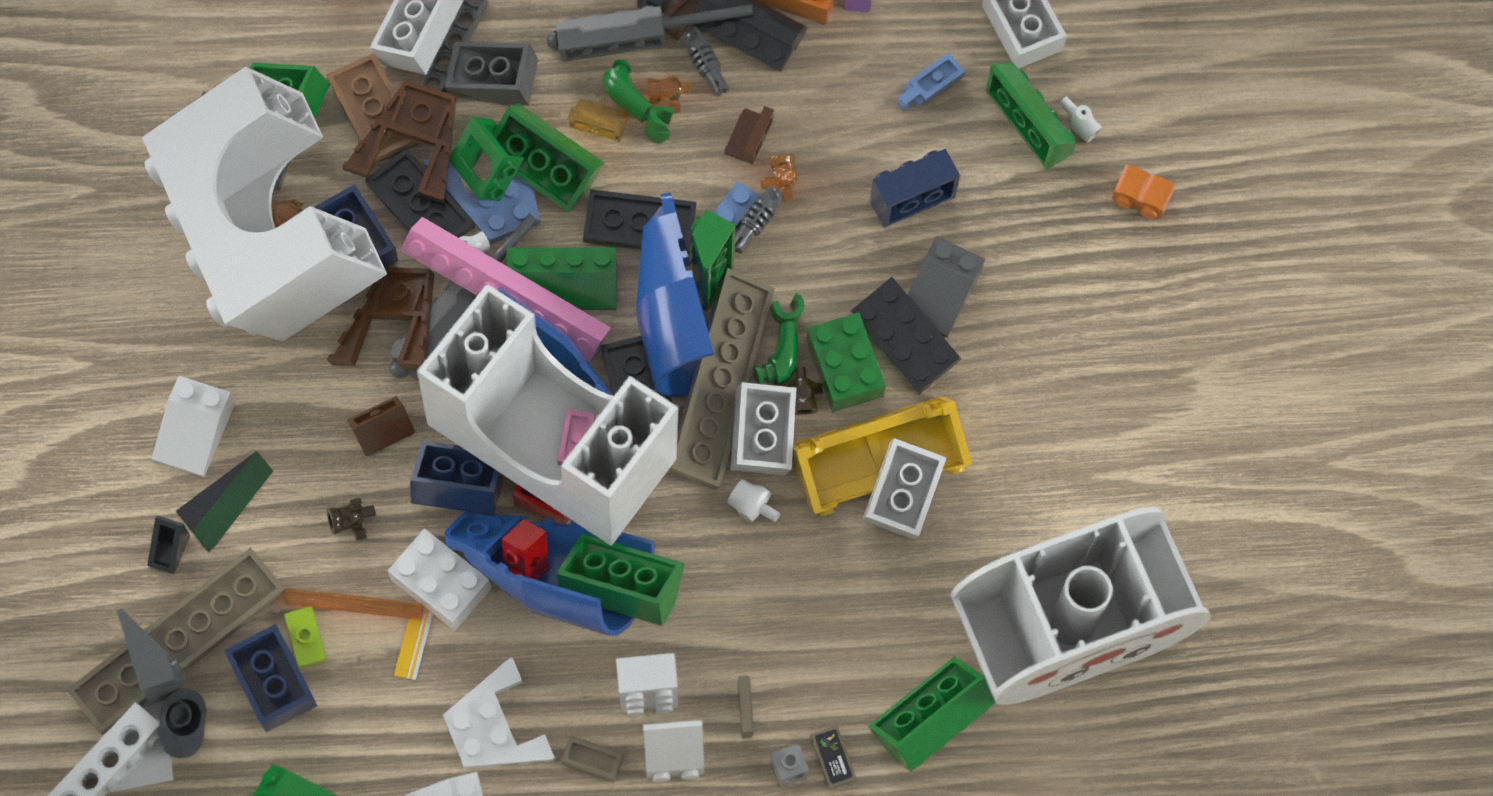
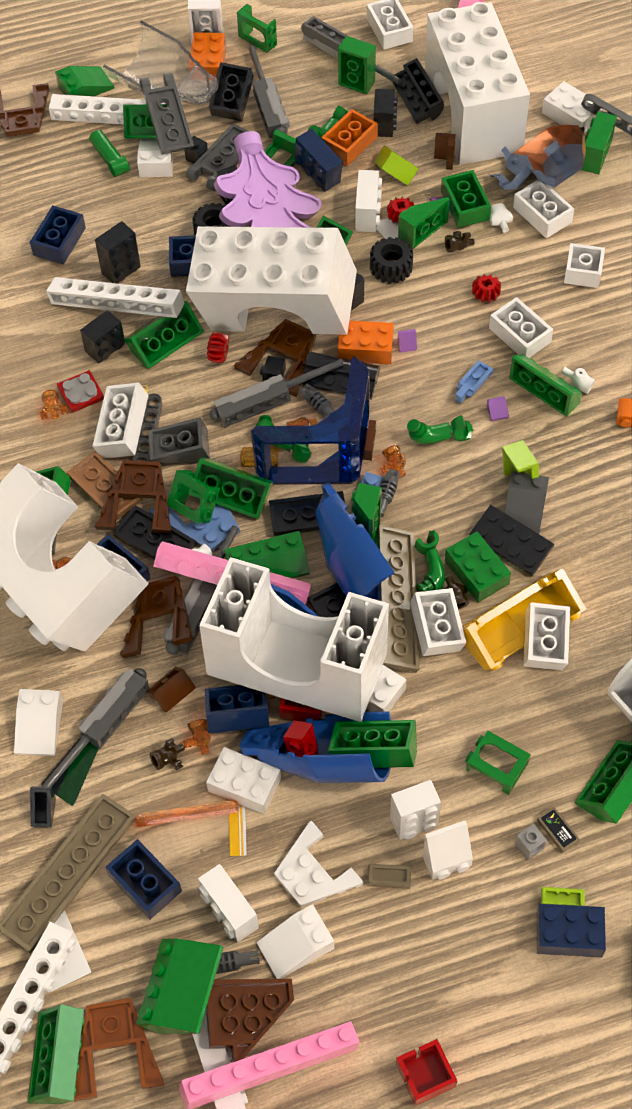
camera: 10 degrees left, 10 degrees down
dark grey slope [117,609,187,705] -> none
black piece [159,688,206,759] -> none
lime plate [284,606,327,669] -> none
bright pink plate [558,409,595,465] -> none
white piece [727,479,780,523] -> none
dark tan tile [738,676,754,739] -> none
dark blue brick [870,148,960,228] -> none
none -> piece [41,668,149,787]
none -> clear orange piece [183,719,211,755]
none -> white brick [198,864,259,943]
none -> clear blue window [251,356,370,485]
none -> white brick [366,665,407,712]
none -> green piece [407,415,474,444]
none -> green panel [465,730,531,795]
none -> medium lavender slope [487,396,509,421]
none -> lime panel [502,440,539,479]

